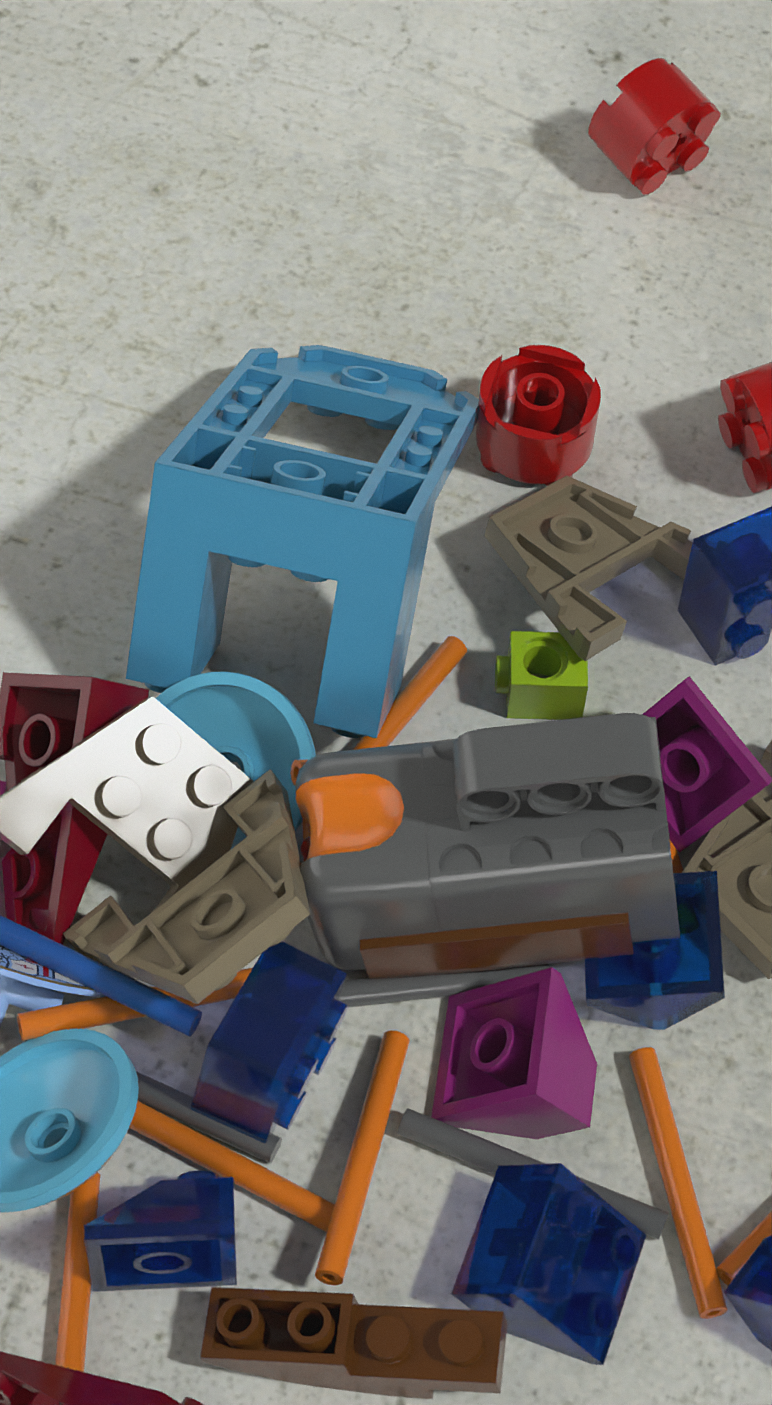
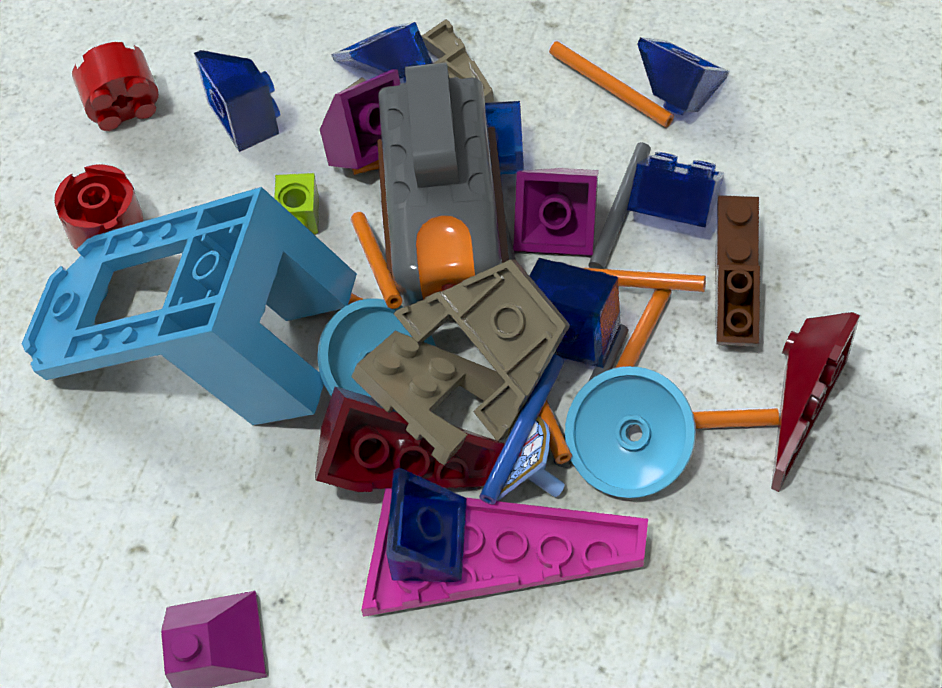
camera: 85 degrees left, 0 degrees up
clear blue slope [84,1171,237,1292] -> none
dark tan wing [484,476,739,661] -> none
orange piece [629,1047,728,1319] -> none

